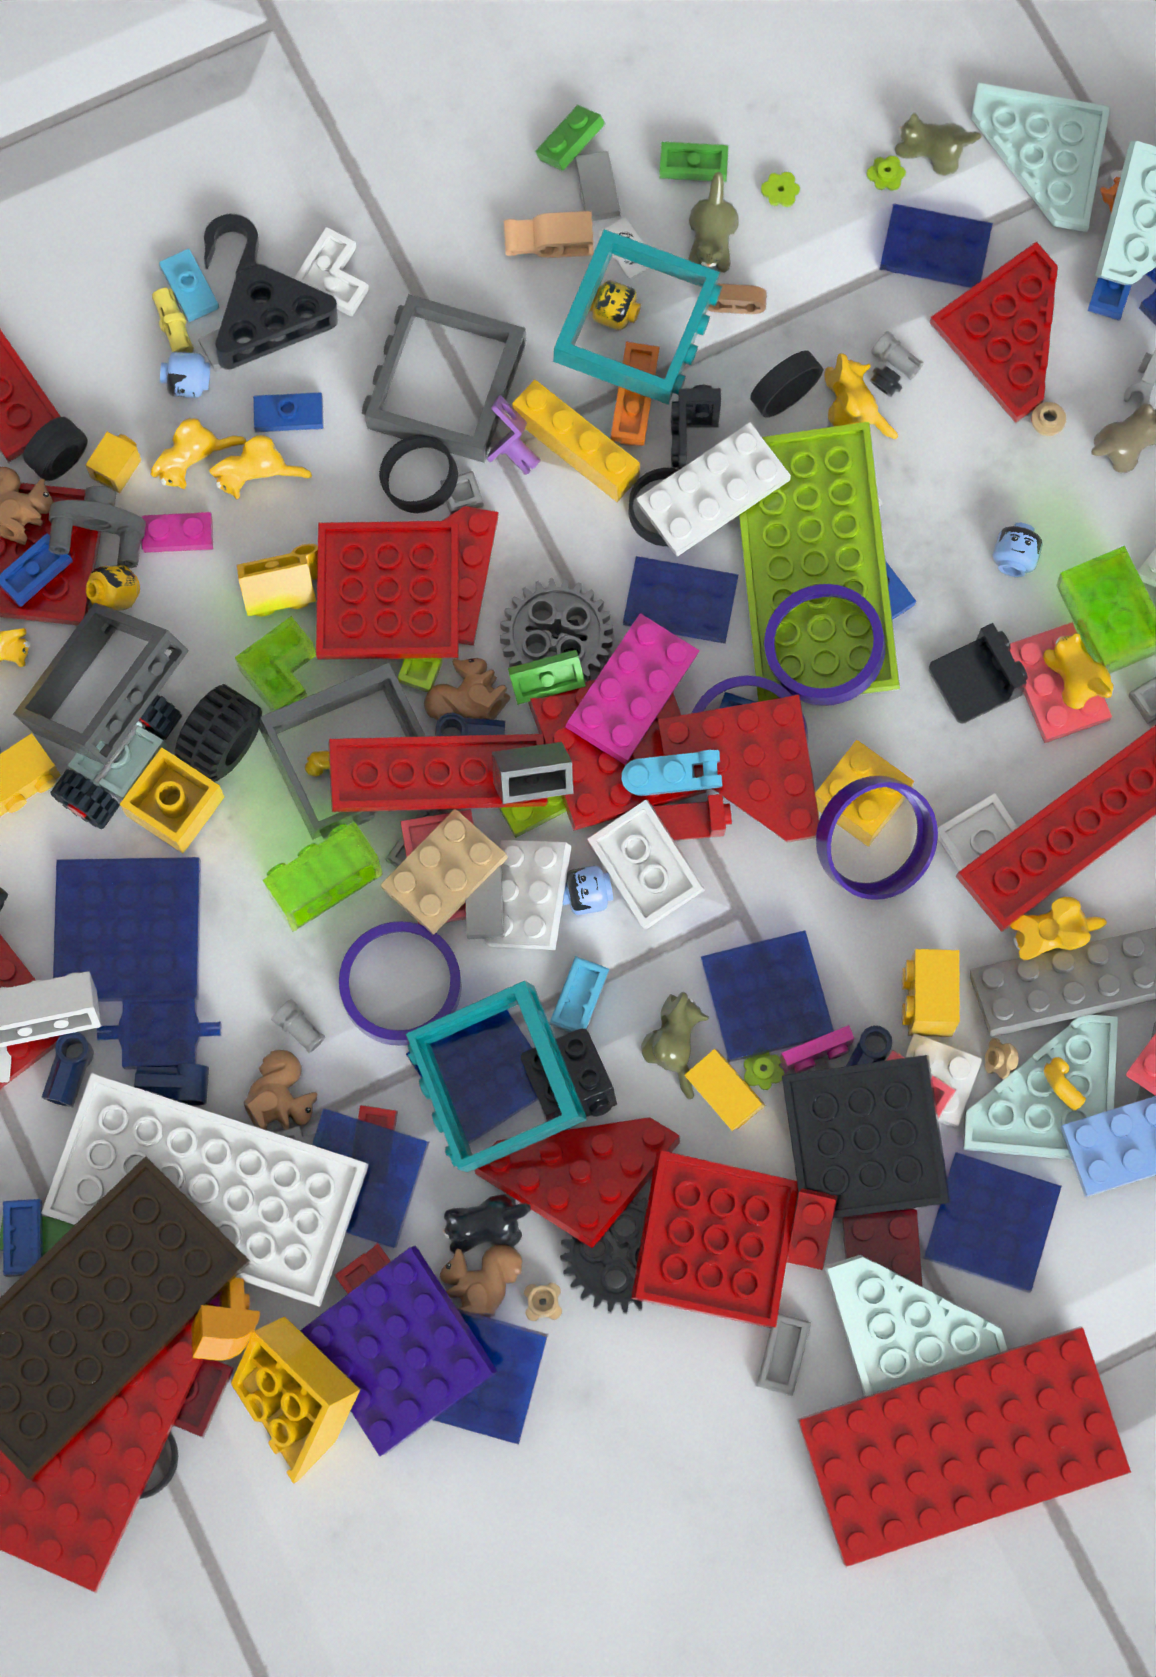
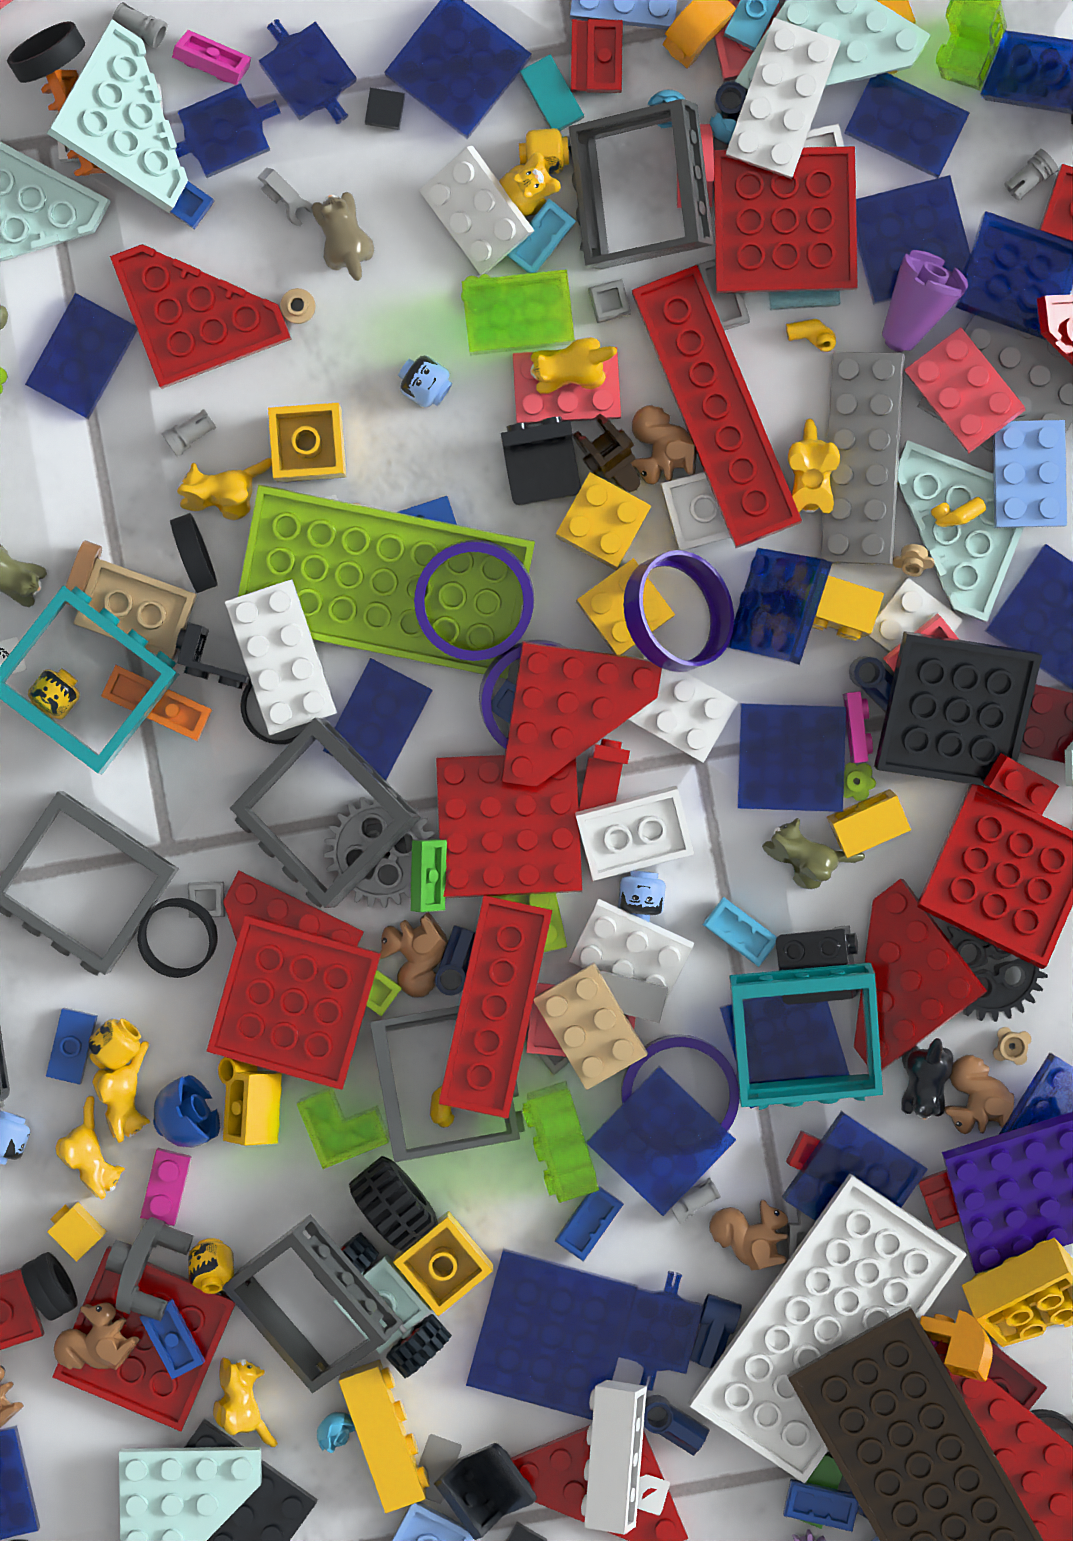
camera: 75 degrees left, 15 degrees up
medium lavender bracket [486,395,541,475] -> none
dark grey brick [492,742,573,804] -> none
yellow brick [512,379,640,502] -> none
dark pink plate [565,613,700,765] -> none
medium azure plate [621,750,723,796] -> none
black plate [870,366,902,397] -> none
none -> tan plate [73,558,197,660]
none -> yellow head [88,1018,141,1070]
none -> blue cylinder [153,1075,220,1148]
none -> dark grey window [230,717,421,908]
none -> yellow brick [268,403,346,483]
none -> blue plate [555,1183,624,1262]
none -> yellow brick [556,472,651,570]
none -> dark brown hinge [573,414,641,493]
none -> clear blue plate [586,1065,736,1216]
none -> white plate [628,656,738,763]
none -> medium nougat animal [631,405,697,485]
none -> clear blue plate [727,548,832,665]

